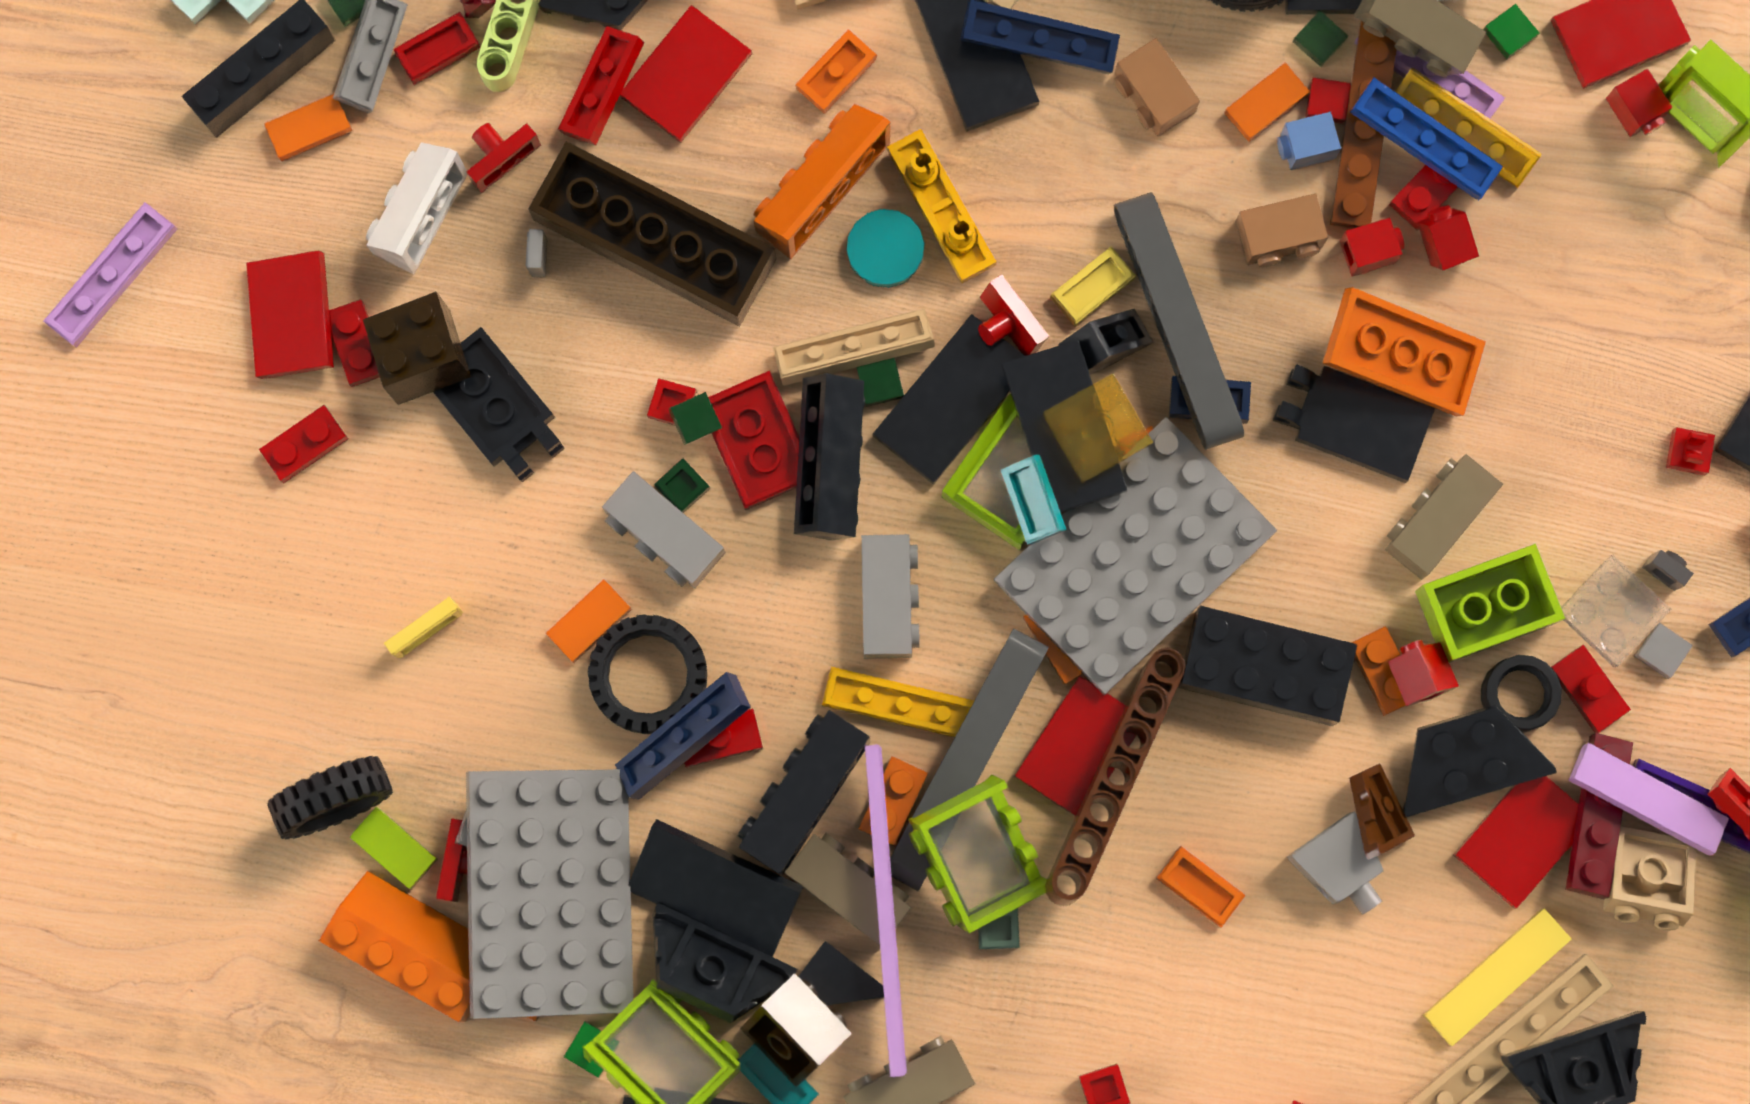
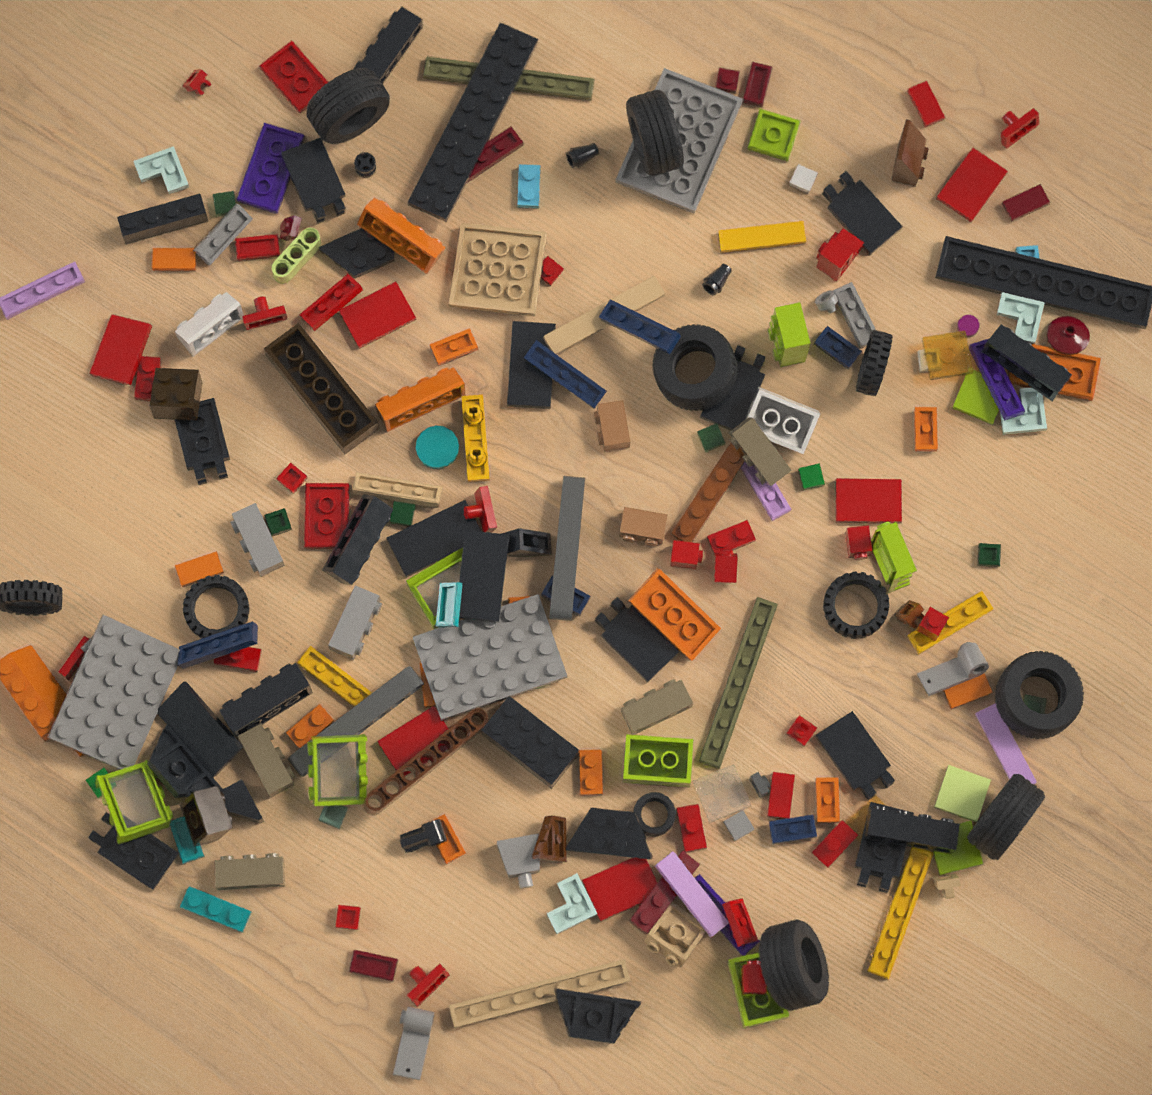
camera: 20 degrees right, 5 degrees down
red plate [259,405,349,484] -> none
lime tile [350,807,438,890] -> none
light yellow tile [384,596,463,659] -> none
light grey tile [526,229,547,277] -> none
dark green tile [668,392,722,445] -> none
lavender tile [865,745,907,1077] -> none
clear yellow plate [1043,374,1153,484] -> none
light yellow tile [1050,247,1136,327] -> none
orange tile [1224,62,1310,142] -> none
medium blue brick [1277,112,1341,170] -> none
red tile [1305,77,1351,124] -> none
blue tile [1350,78,1503,201] -> none
red brick [1388,640,1459,706] -> none
yellow tile [1395,67,1542,188] -> none
light yellow tile [1423,908,1572,1046] -> none
none -> black piece [400,819,447,853]
none -> light aqua plate [547,874,597,934]
none -> olive tile [699,597,778,769]
none -> red tile [767,772,795,819]
none -> black tyre [823,571,890,639]

